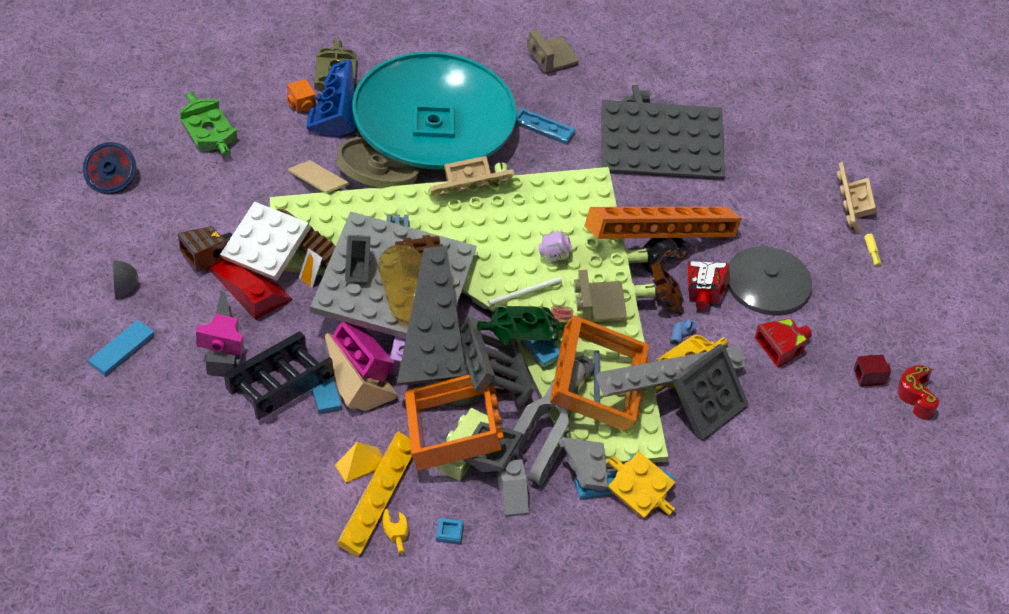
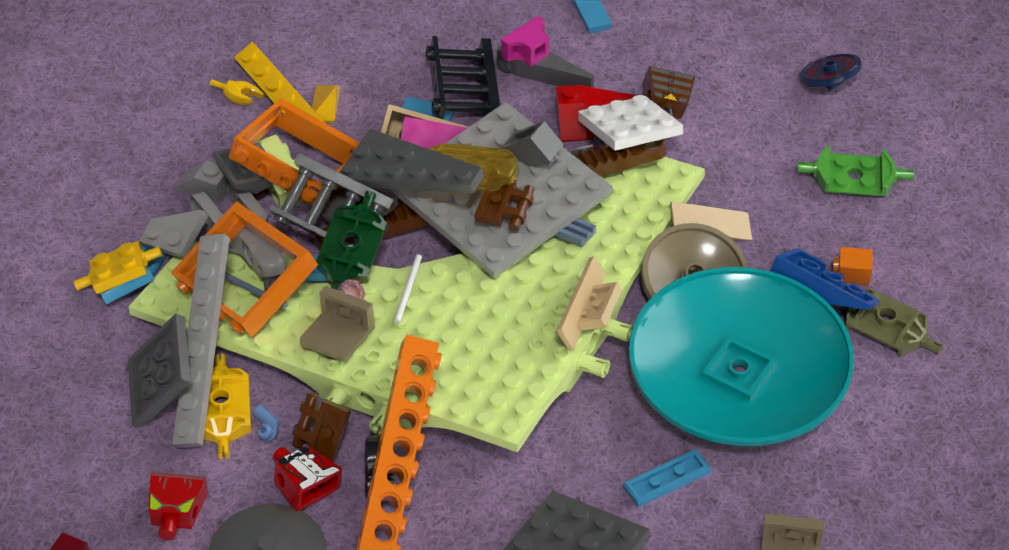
camera: 130 degrees right, 0 degrees up
dark grey brick [113,260,139,300] -> none
dark azure tile [436,518,463,545] -> none
lavender head [538,231,572,262] -> none

